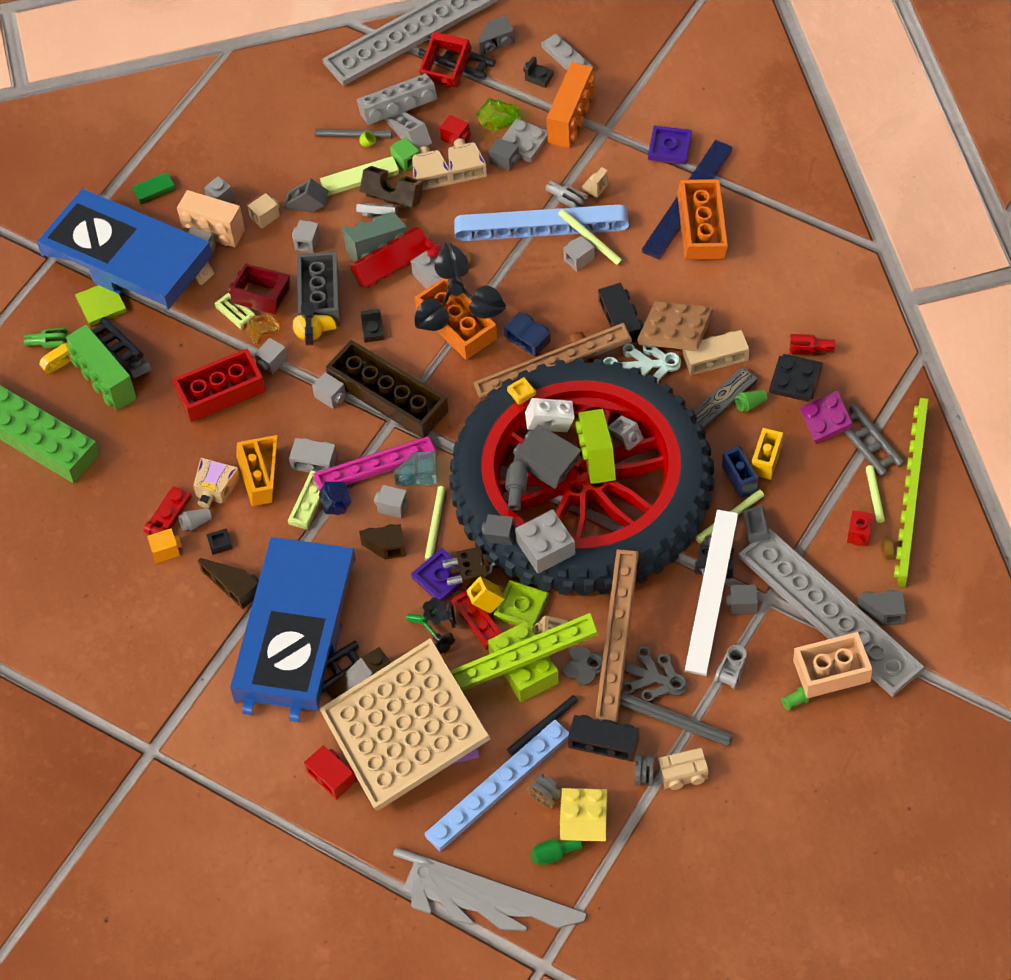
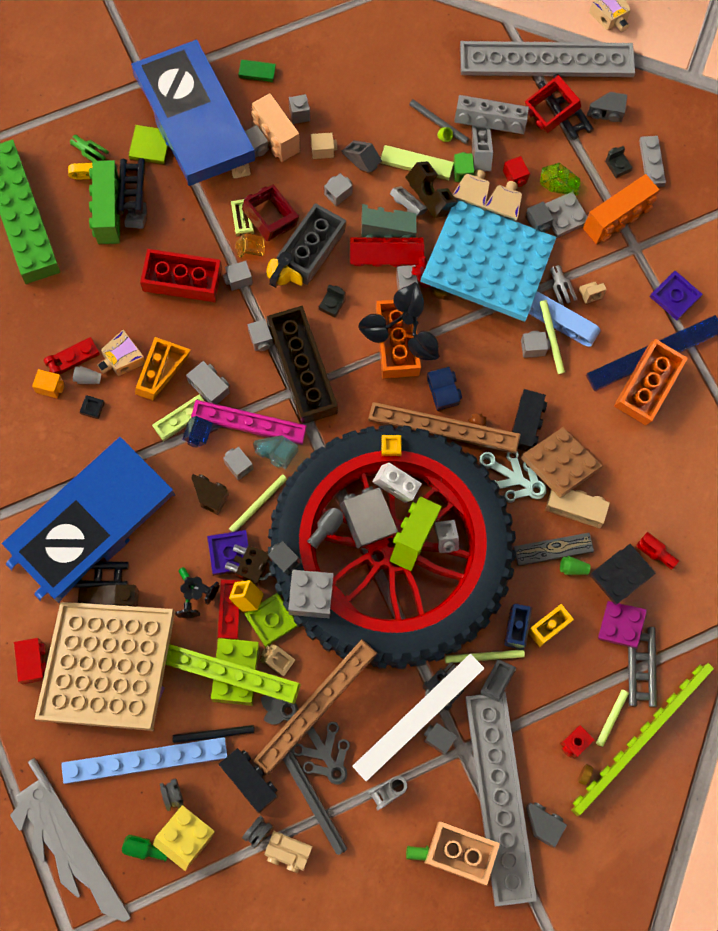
camera: 25 degrees right, 15 degrees up
dark brown slope [198,558,259,610] -> none
none -> medium azure plate [420,199,556,322]

